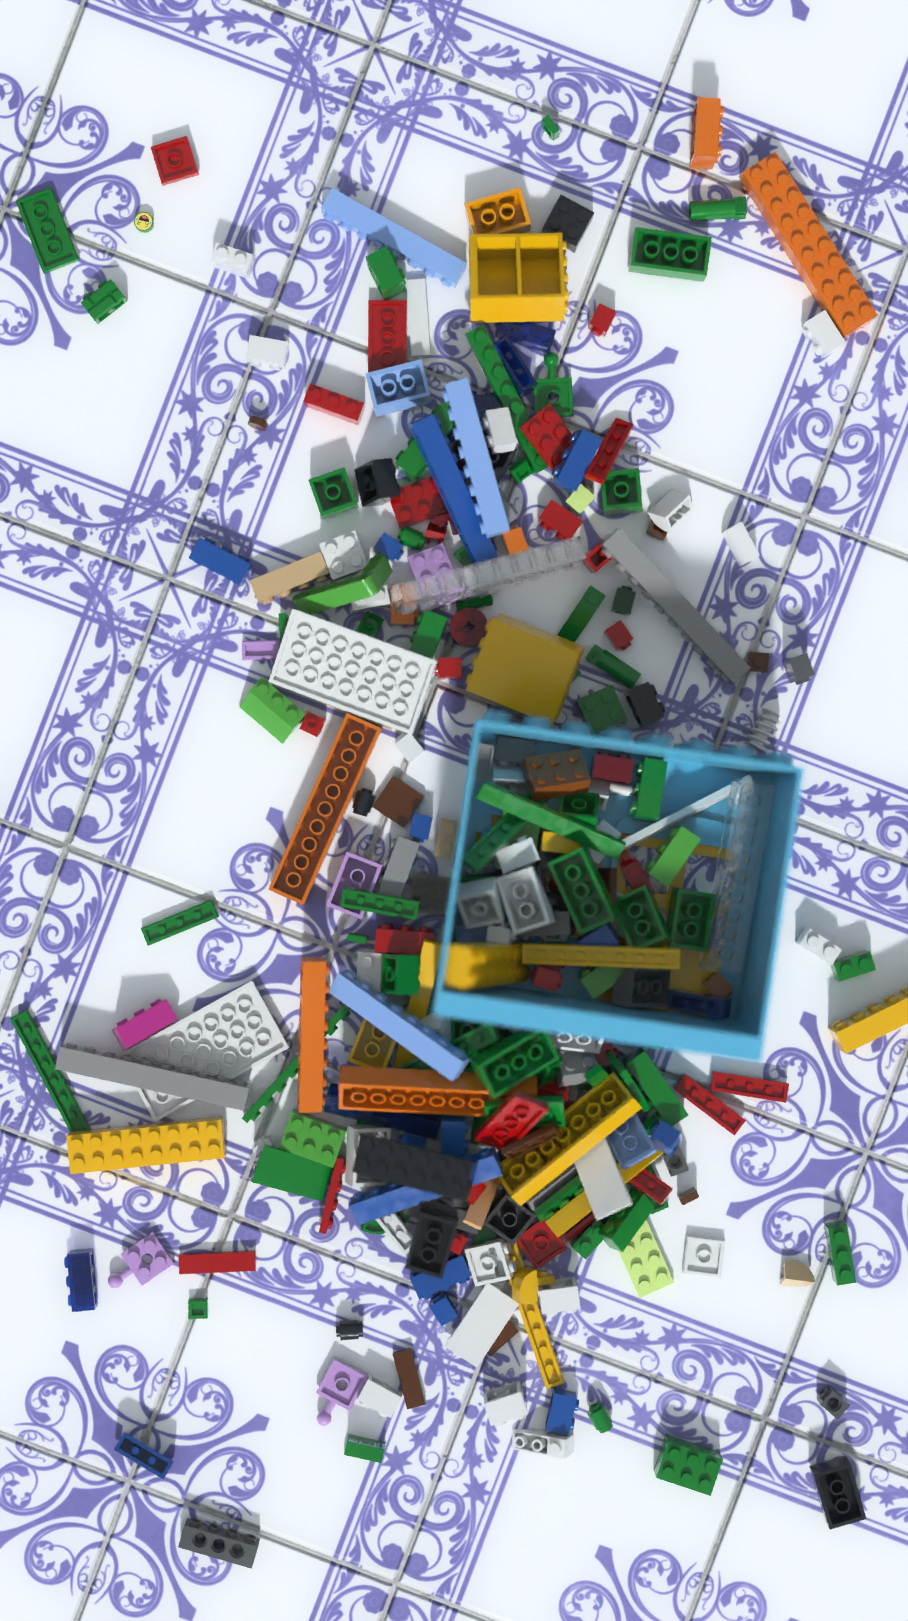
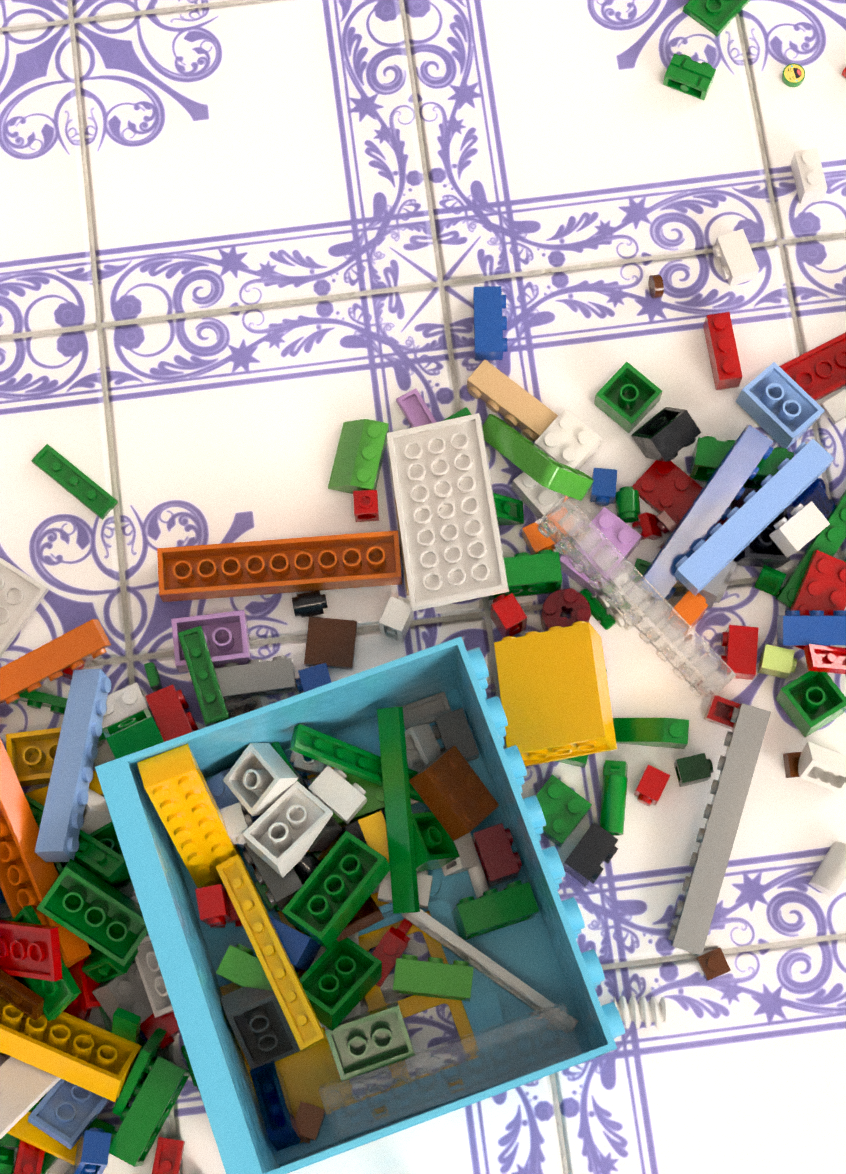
camera: 60 degrees right, 15 degrees down
dark grey brick [782,653,815,685] -> none

